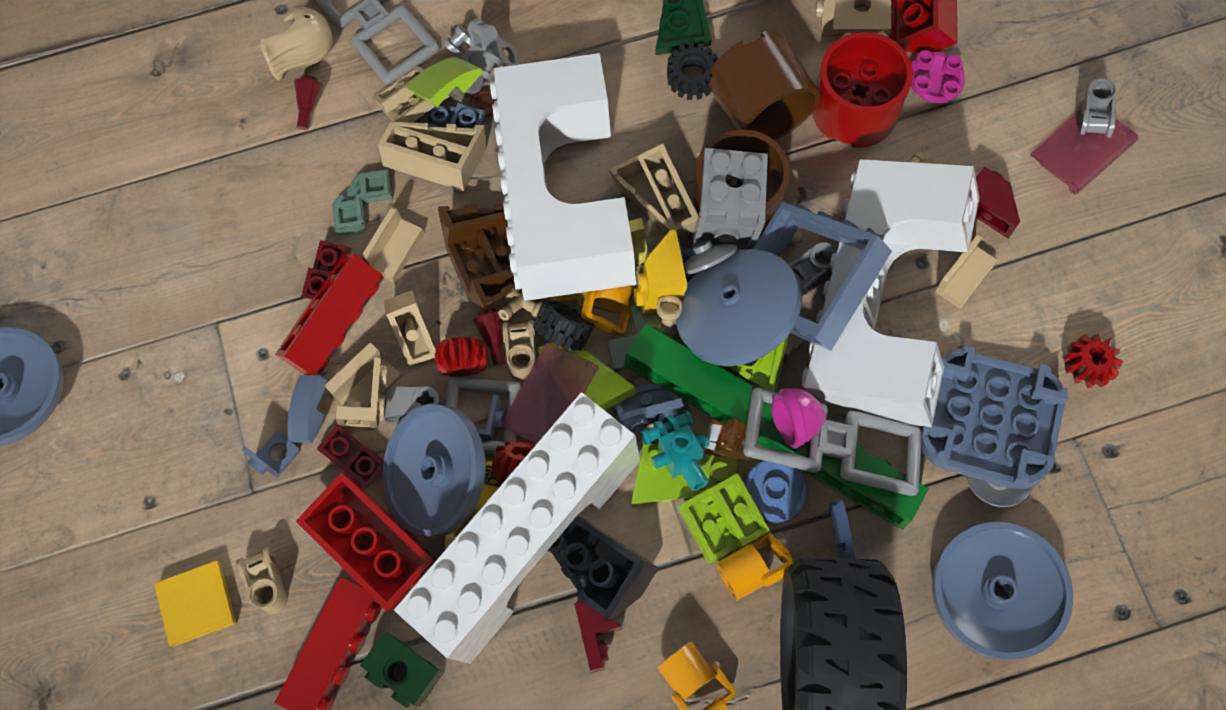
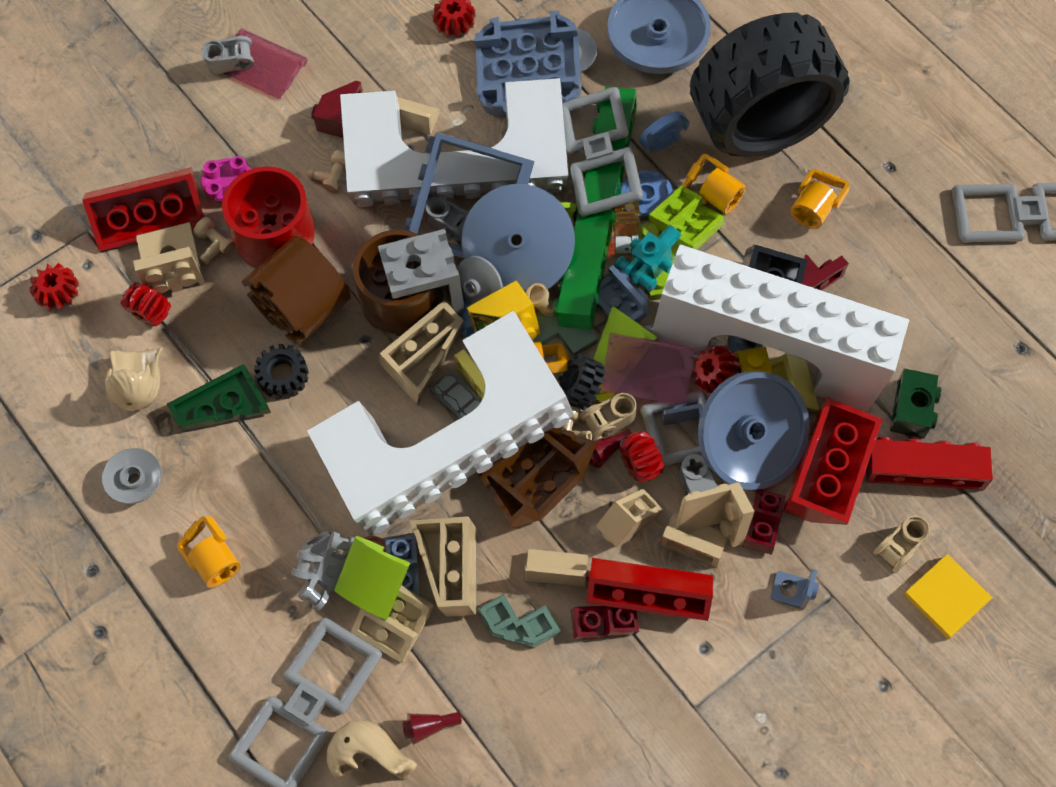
camera: 115 degrees left, 5 degrees down
sand blue slope [287,375,328,443] -> none
dark pink hat [771,388,826,449] -> none

